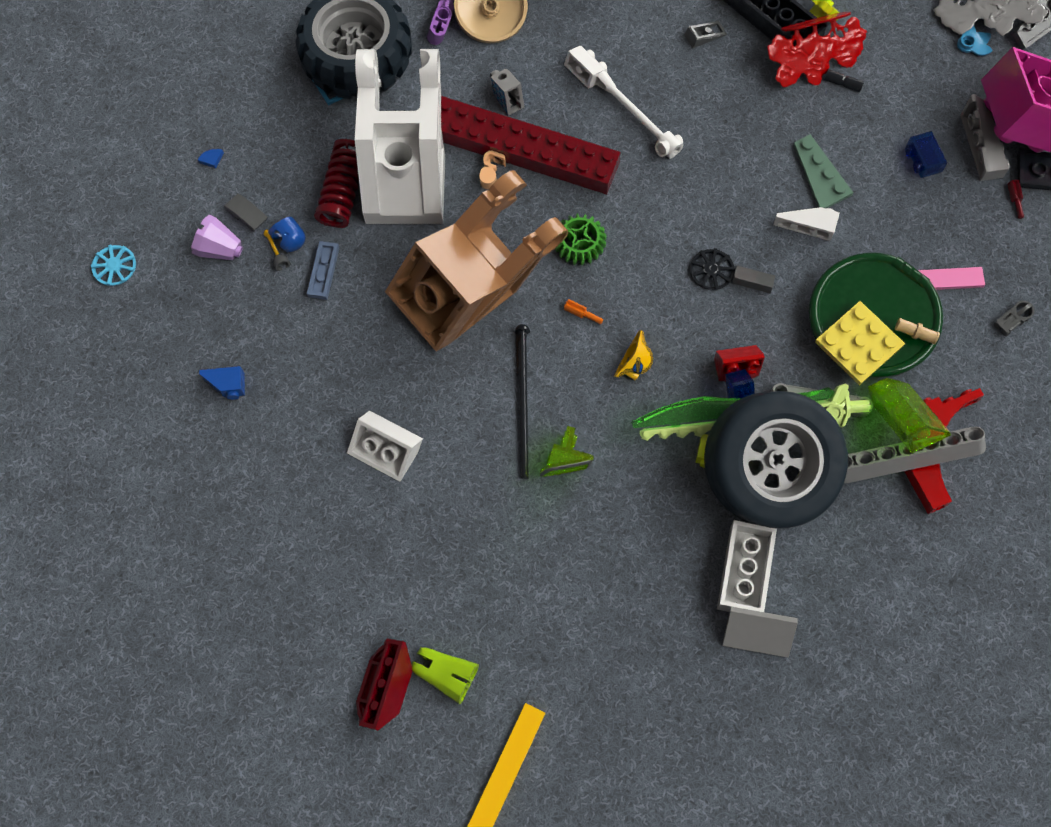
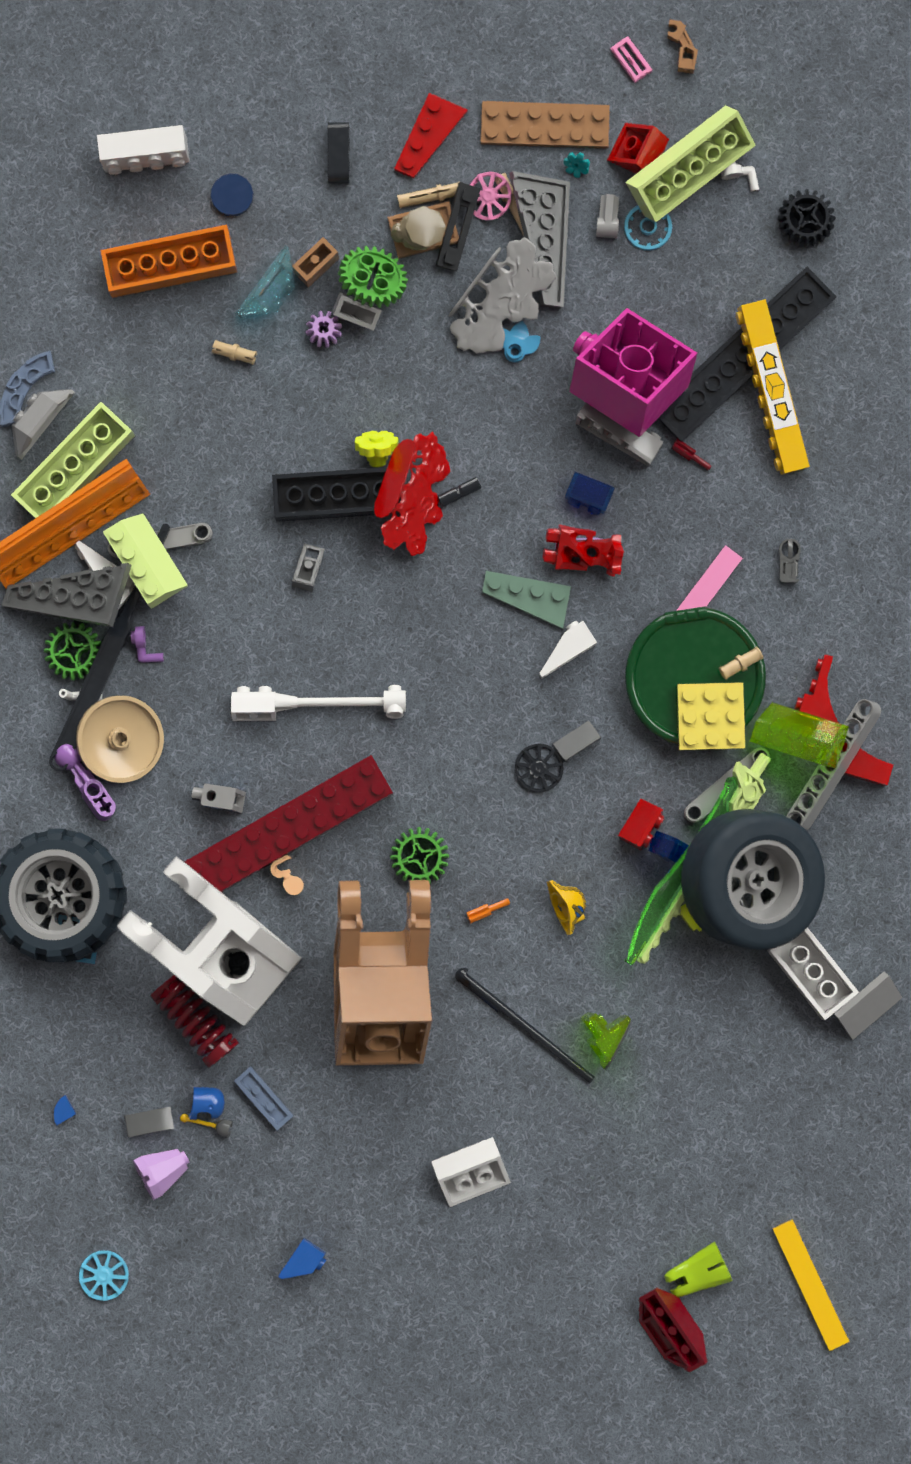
camera: 50 degrees left, 15 degrees up
none -> red hips [542,525,624,577]

